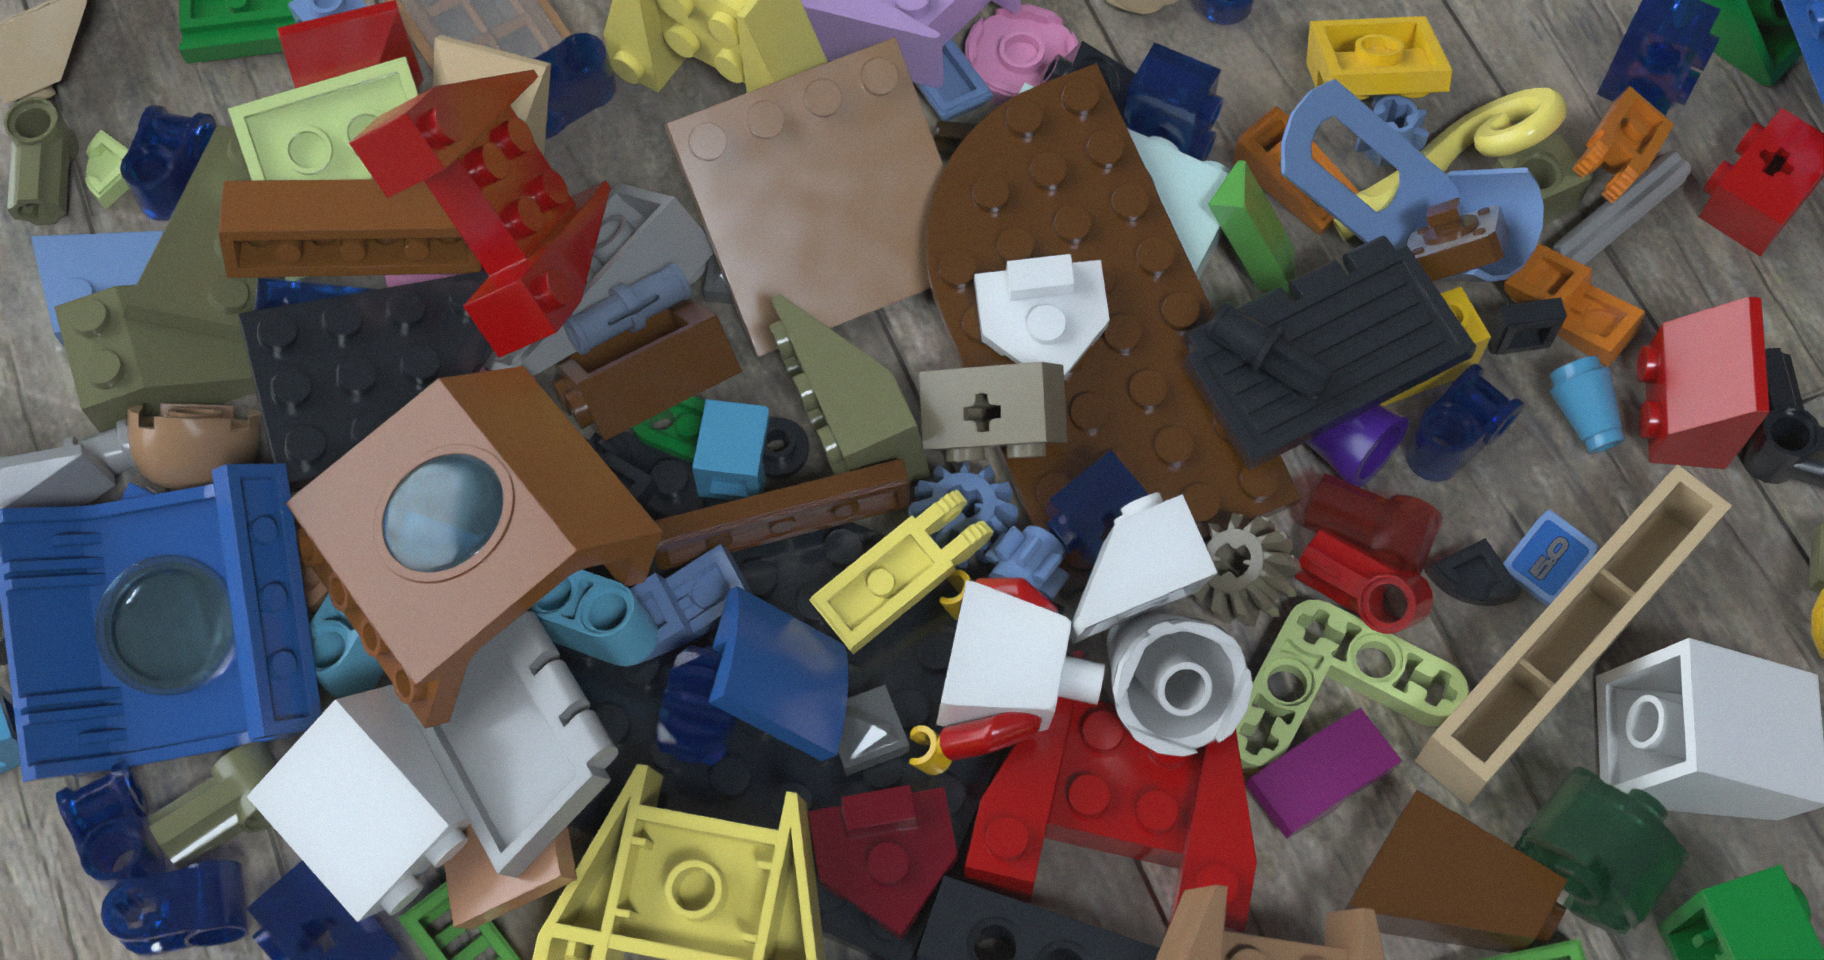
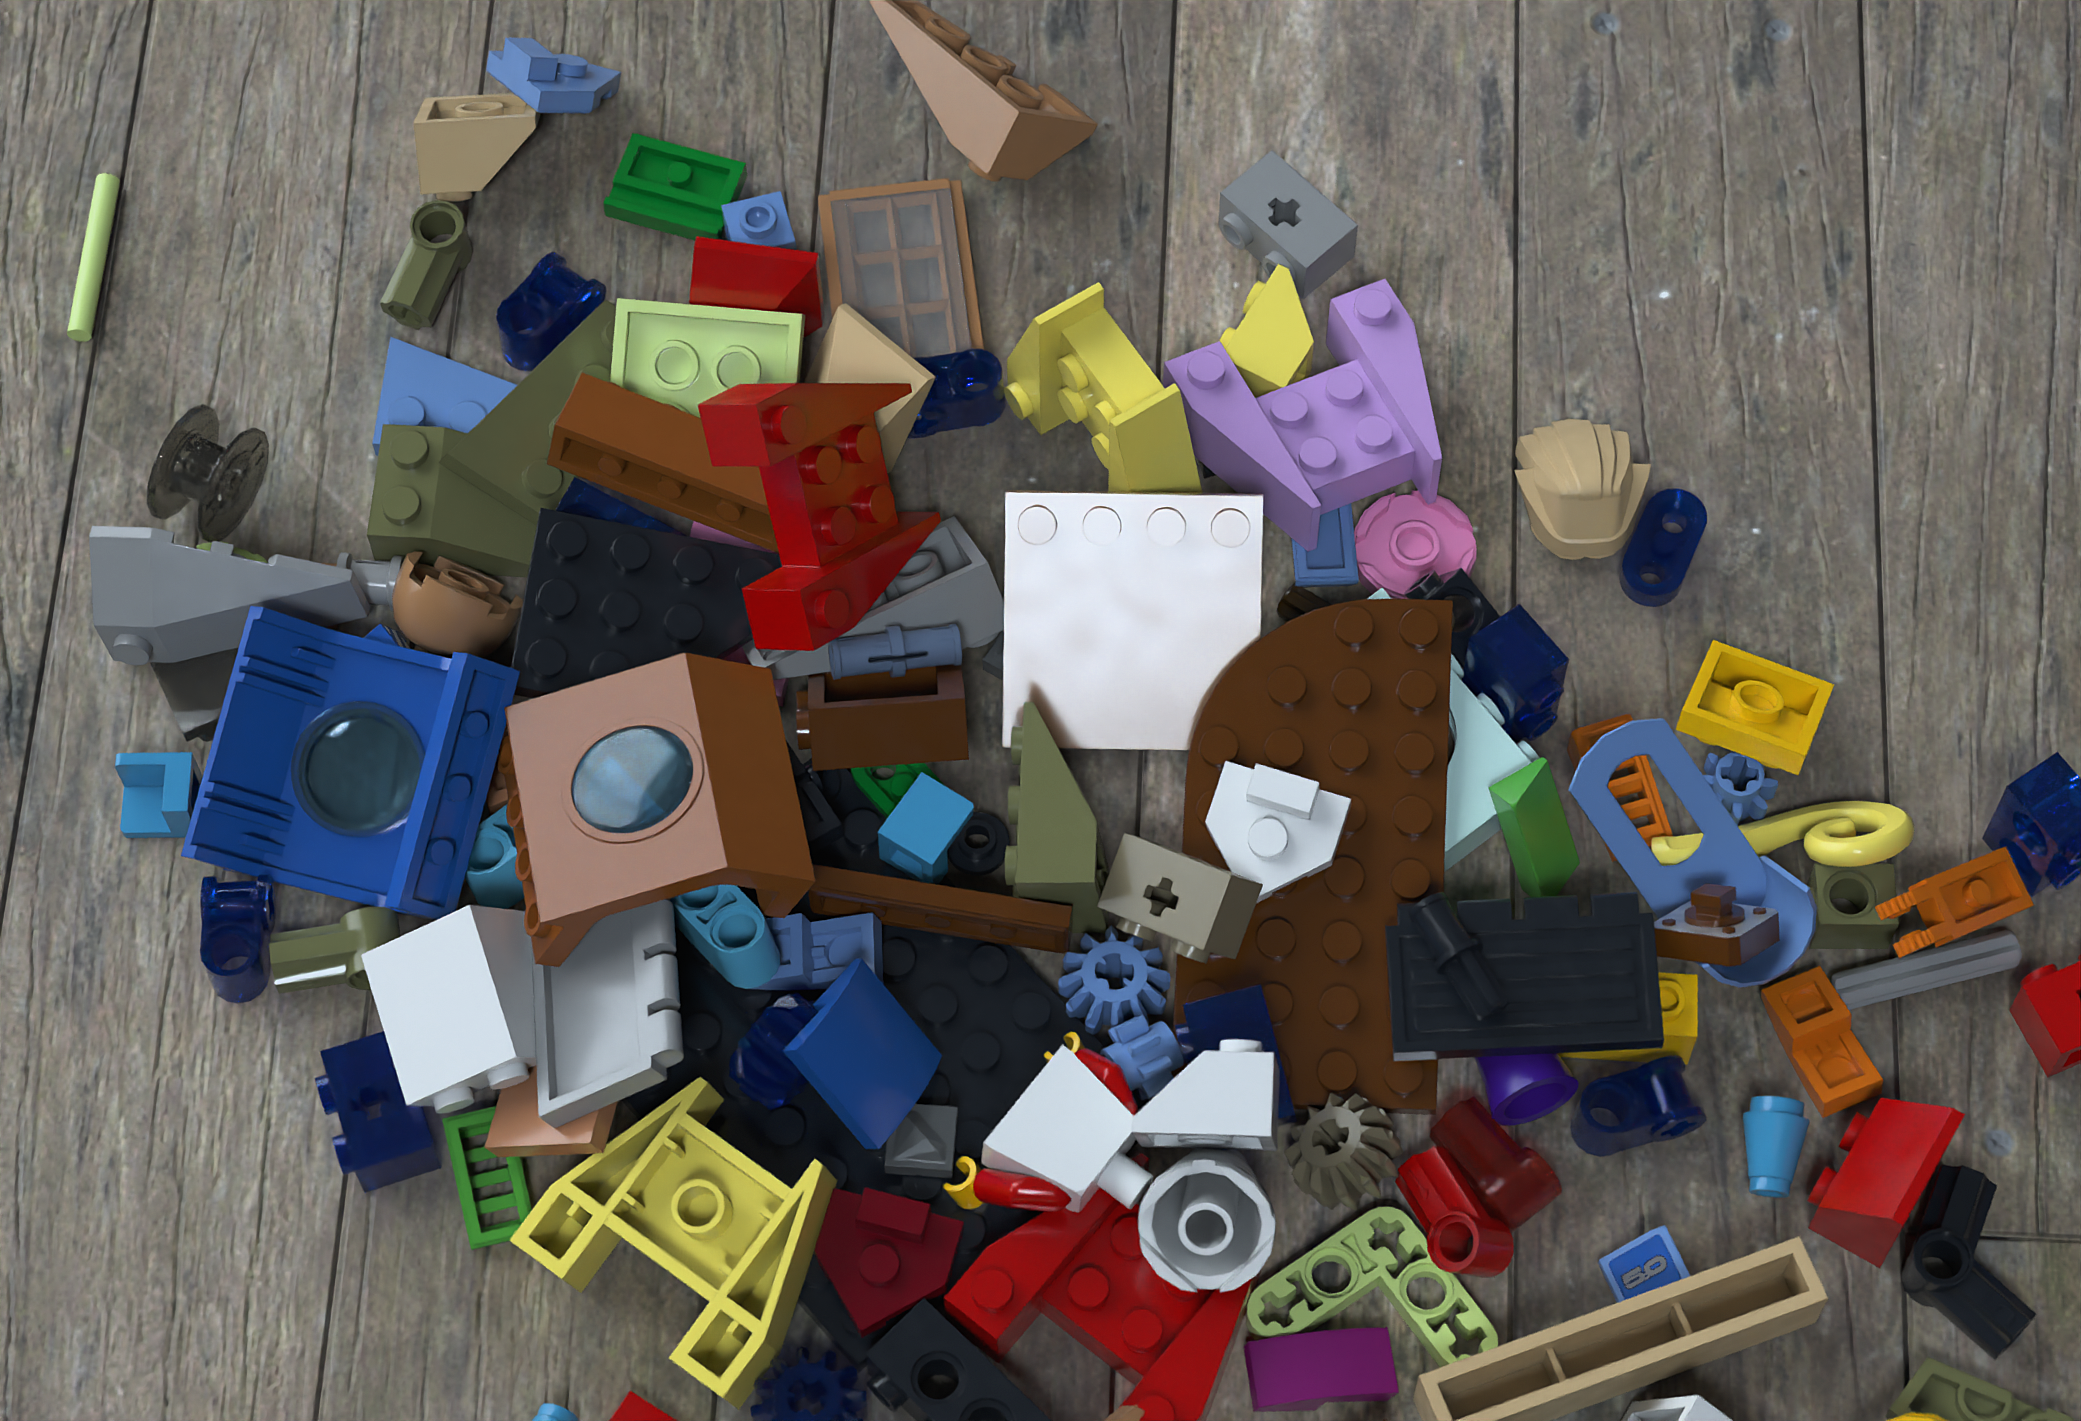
camera: 25 degrees right, 0 degrees up
yellowish green tile [85,130,148,209] -> none
clear blue piece [100,860,249,956] -> none
light yellow hinge [809,490,993,654] -> none
black tile [1426,538,1521,606] -> none
black tile [1488,297,1567,355] -> none

